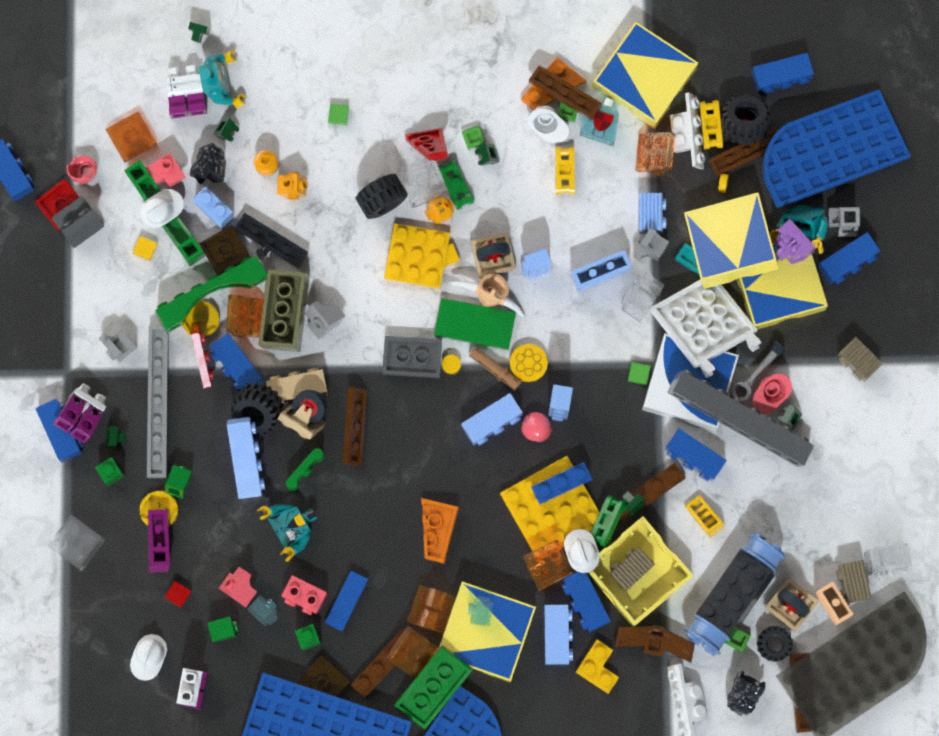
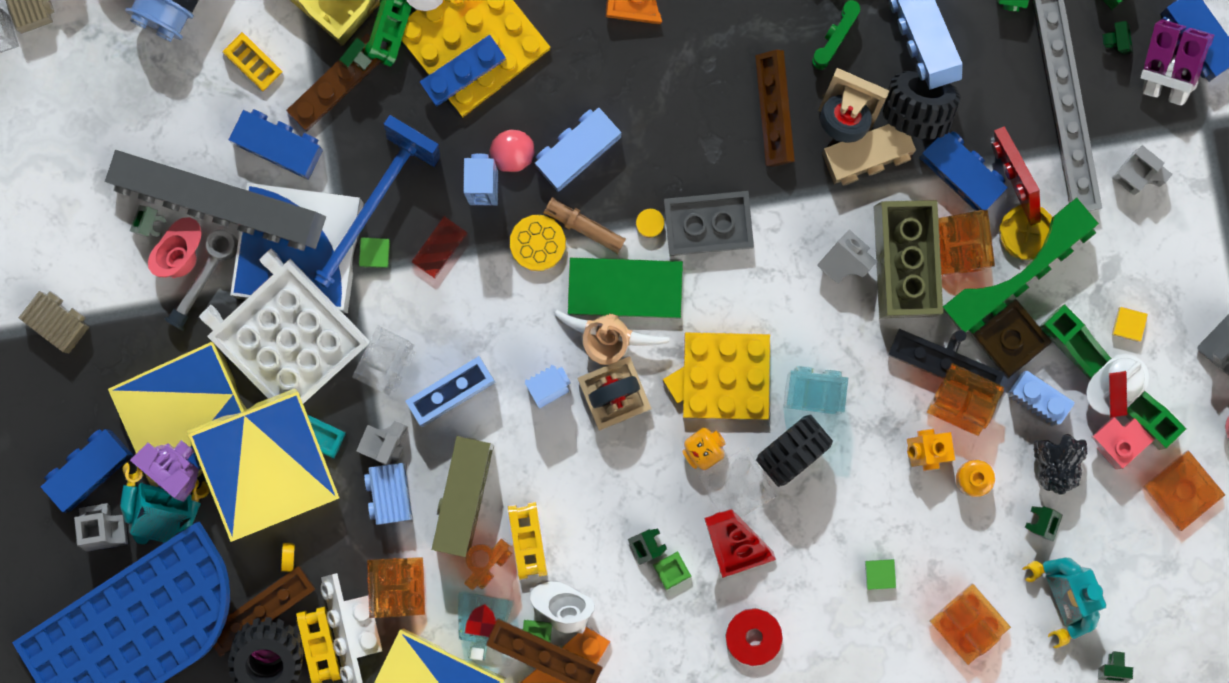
camera: 175 degrees right, 5 degrees up
hips [166,65,207,119] -> none
green plate [437,159,475,210] -> none
none -> blue tile [313,115,440,288]
none -> clear red tile [412,216,468,279]
none -> olive brick [431,436,494,557]
none -> clear orange plate [464,538,513,591]
none -> red tile [725,608,783,666]
none -> clear light blue brick [783,366,849,415]
none -> clear orange plate [927,363,1004,436]
none -> clear orange plate [929,583,1011,665]
none -> red window [1109,371,1127,418]

